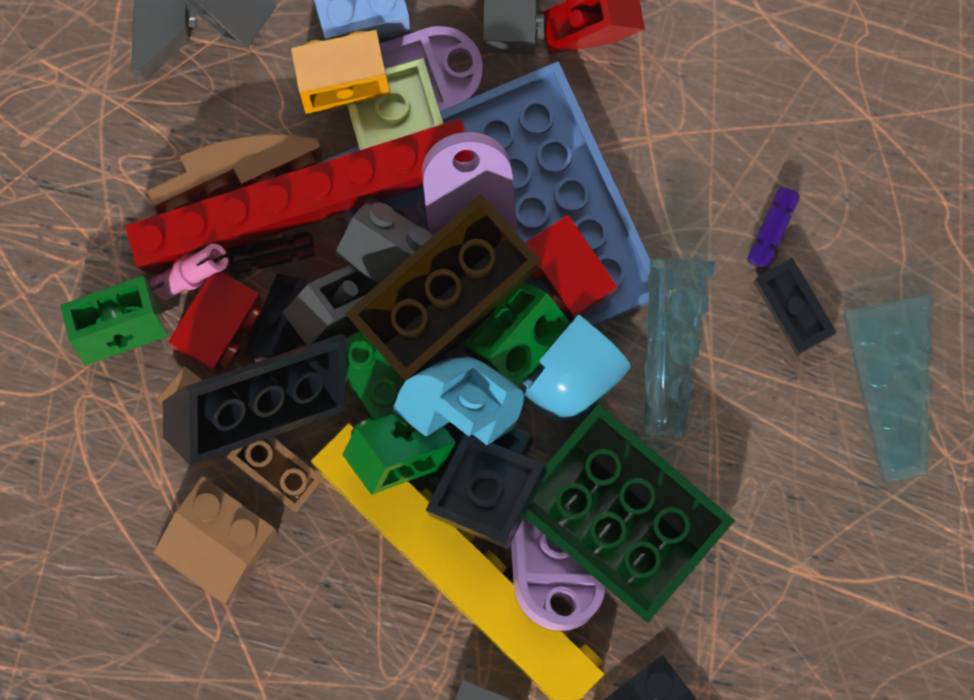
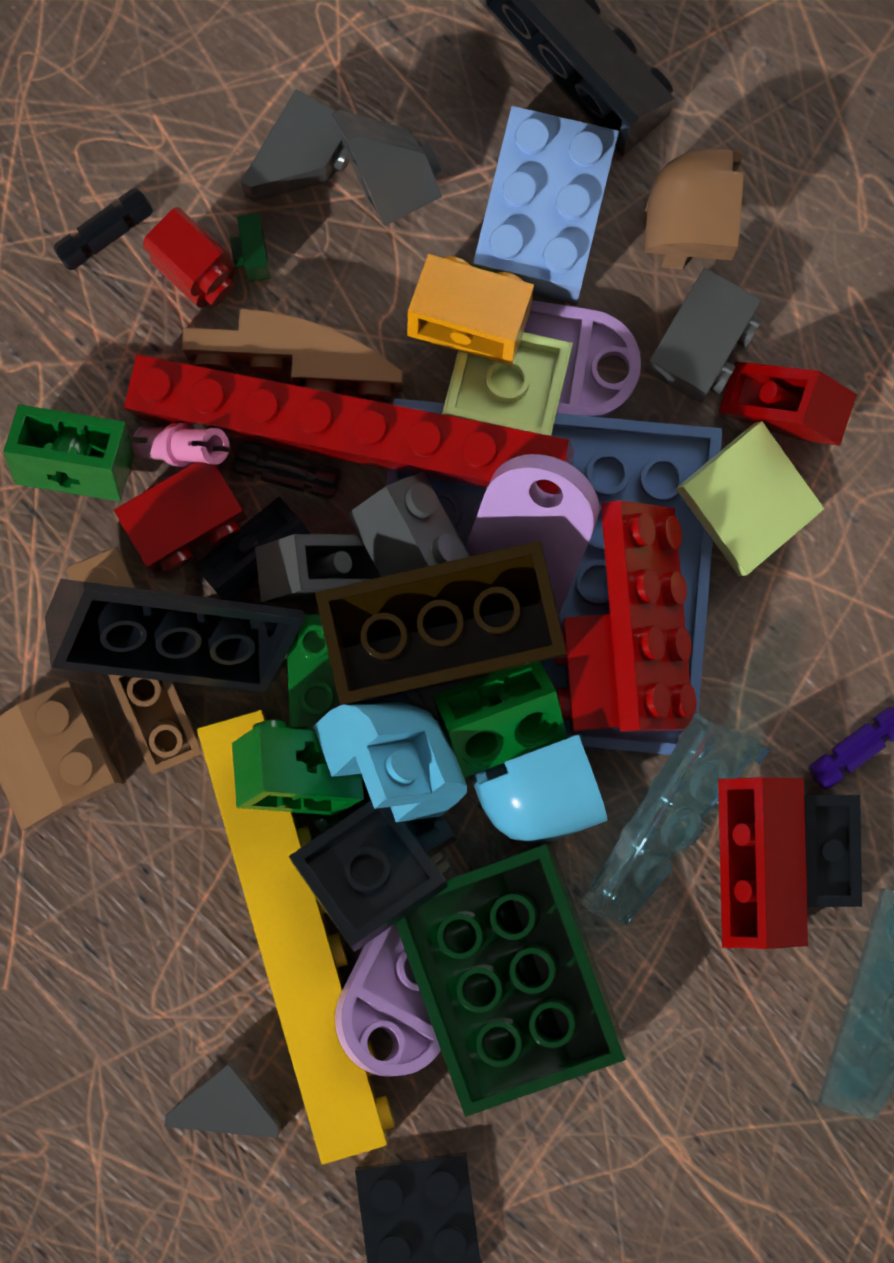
camera: 35 degrees right, 5 degrees up
none -> black axle [53,188,153,270]
none -> red brick [143,207,235,308]
none -> dark green plate [230,213,271,282]
none -> red plate [601,500,697,732]
none -> yellowish green tile [675,421,824,576]
none -> red brick [718,777,808,949]

